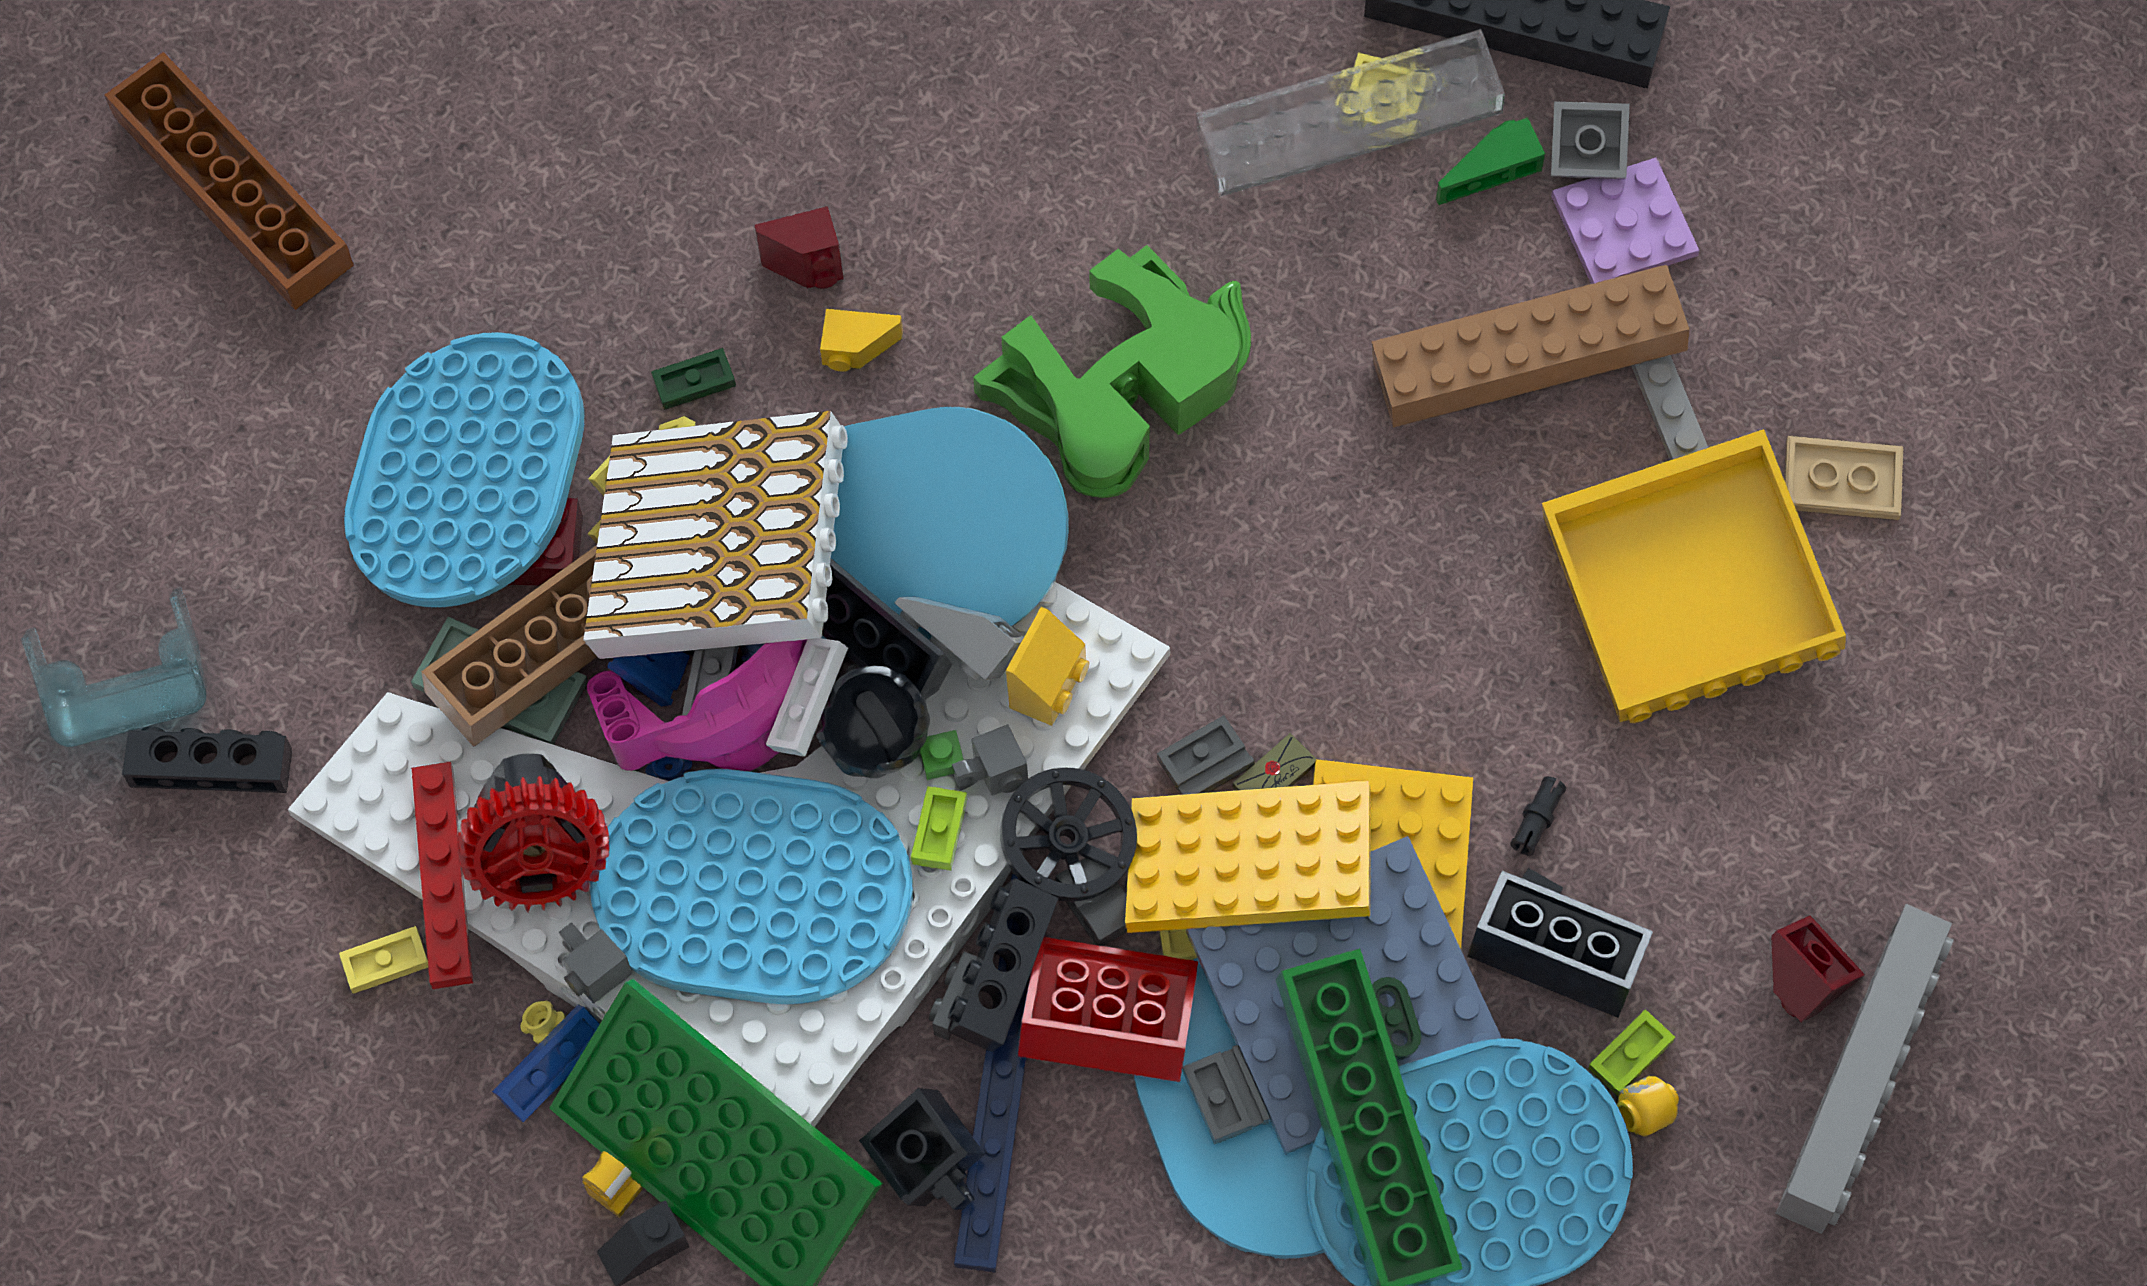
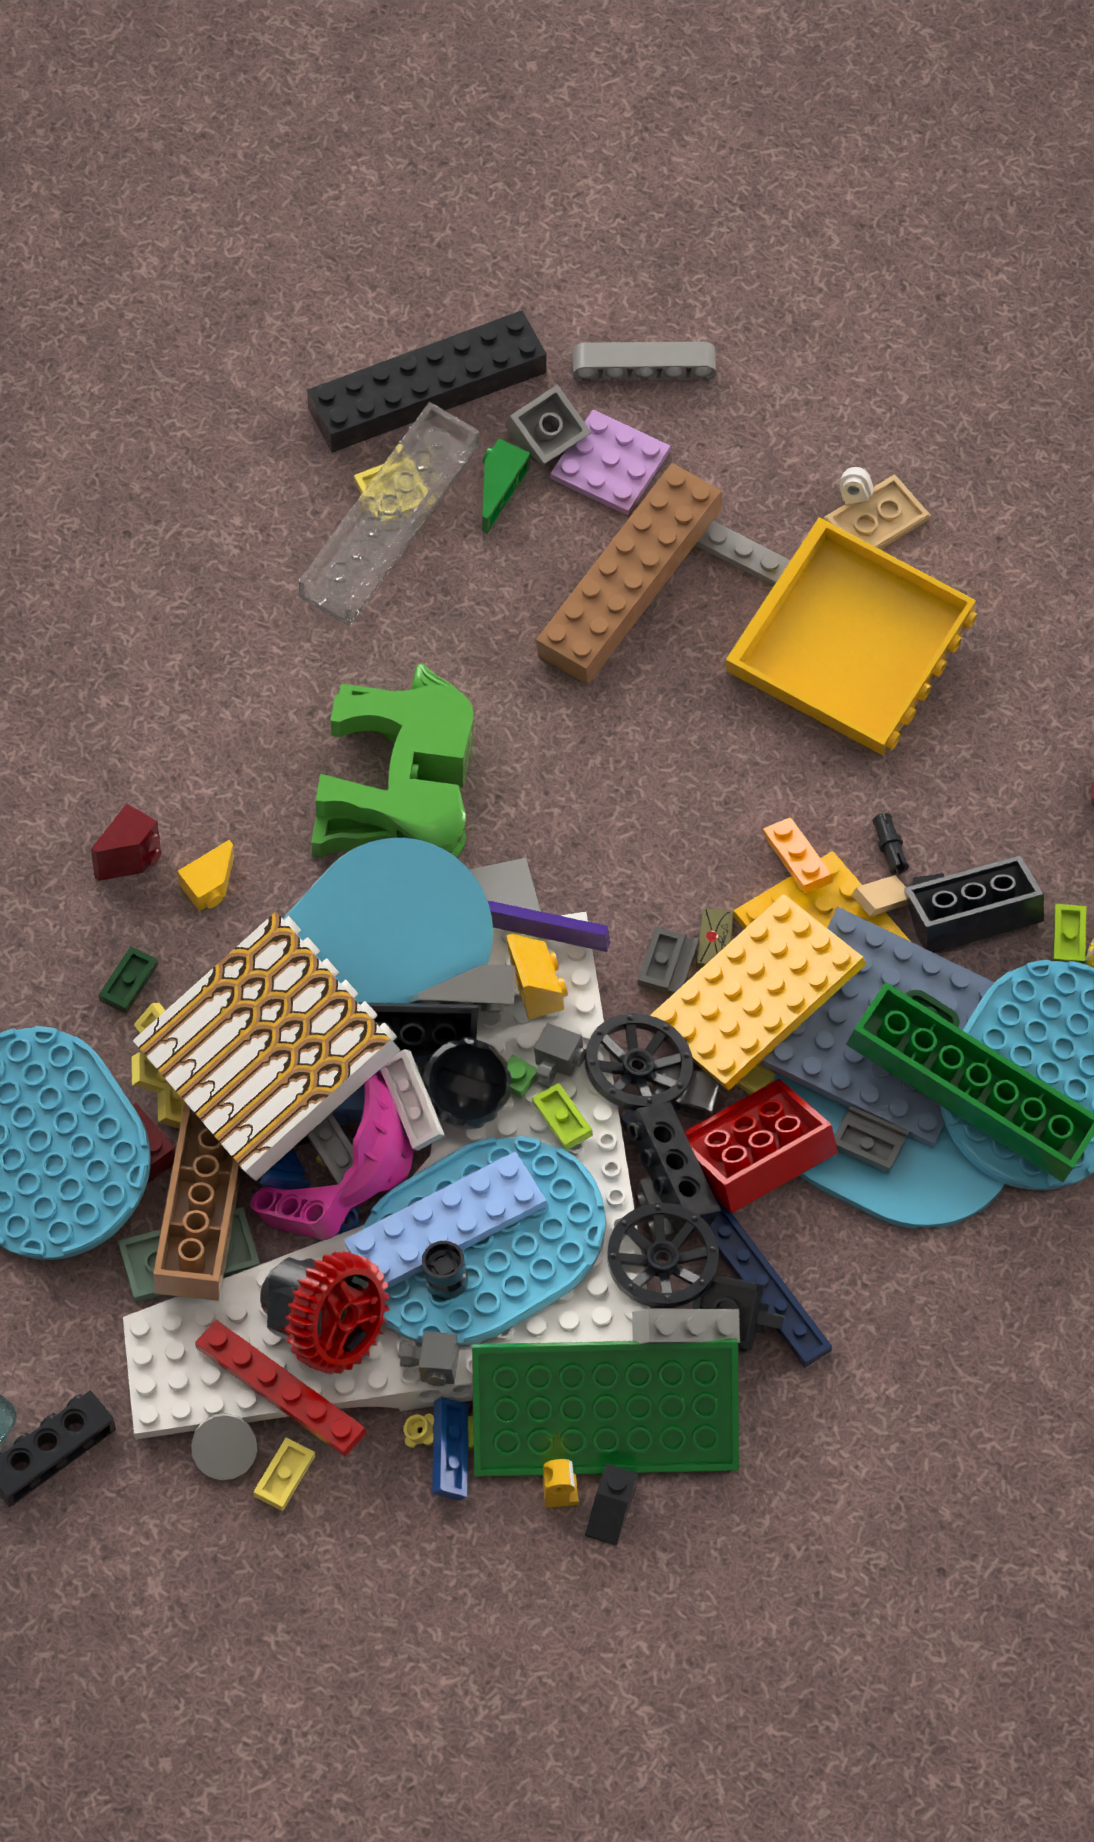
camera: 45 degrees left, 5 degrees down
none -> light grey tile [191,1413,257,1480]
none -> light blue plate [343,1151,547,1290]
none -> black wheel [422,1241,468,1300]
none -> light grey tile [469,858,541,911]
none -> tile [488,901,610,952]
none -> light grey beam [572,342,716,381]
none -> black wheel [607,1203,719,1308]
none -> light grey brick [632,1309,740,1344]
none -> light orange plate [763,817,833,894]
none -> white piece [839,467,873,504]
none -> tan tile [851,875,908,916]

